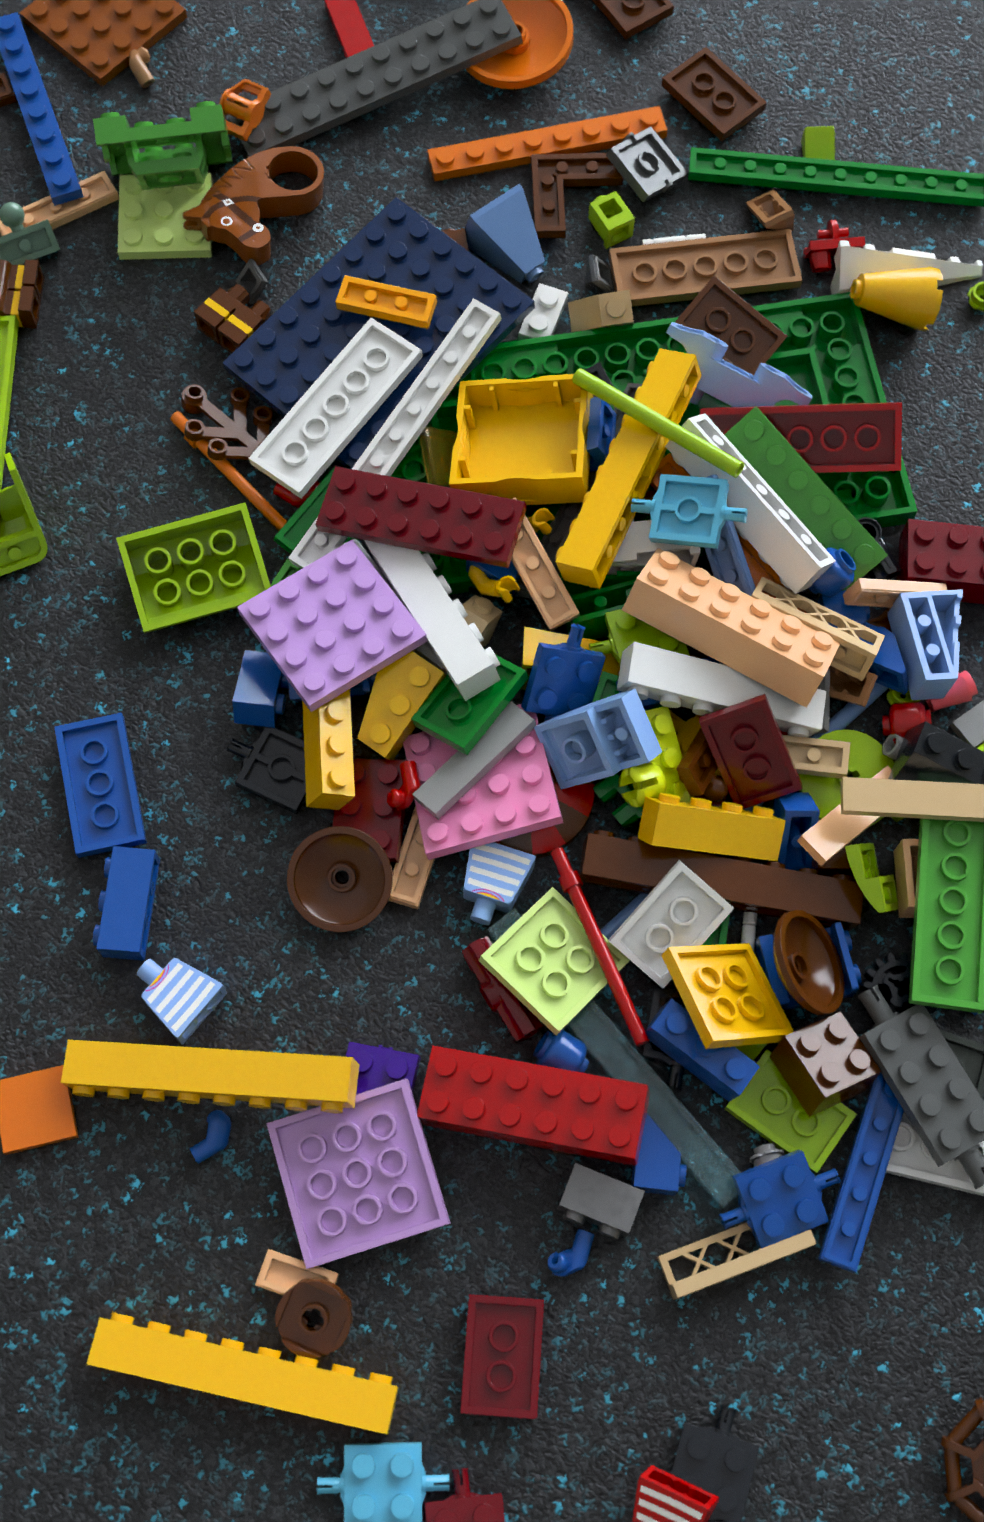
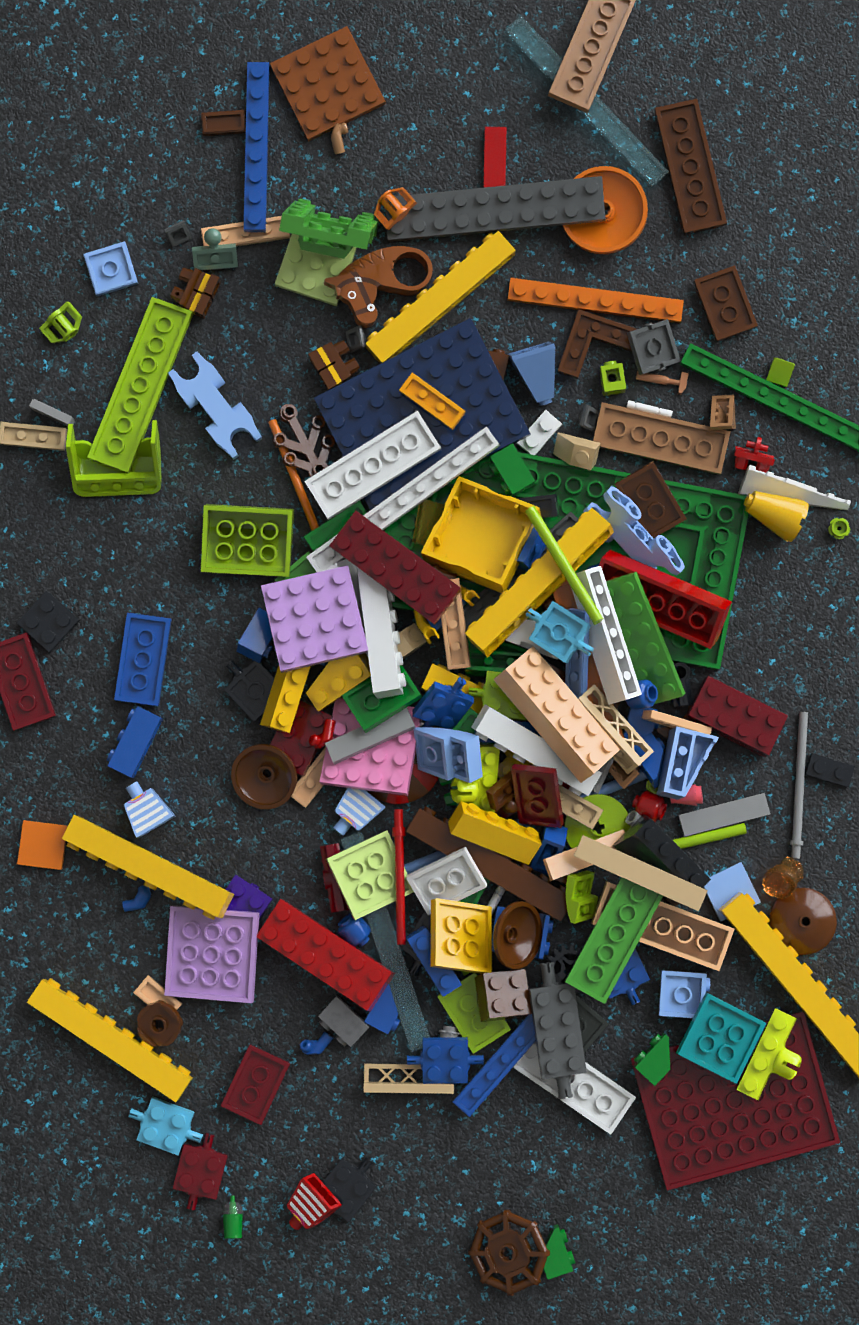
camera: 25 degrees right, 15 degrees up
none -> light blue piece [168,352,262,460]
none -> yellow brick [365,231,516,364]
none -> green brick [488,443,535,497]
none -> nougat piece [636,371,688,395]

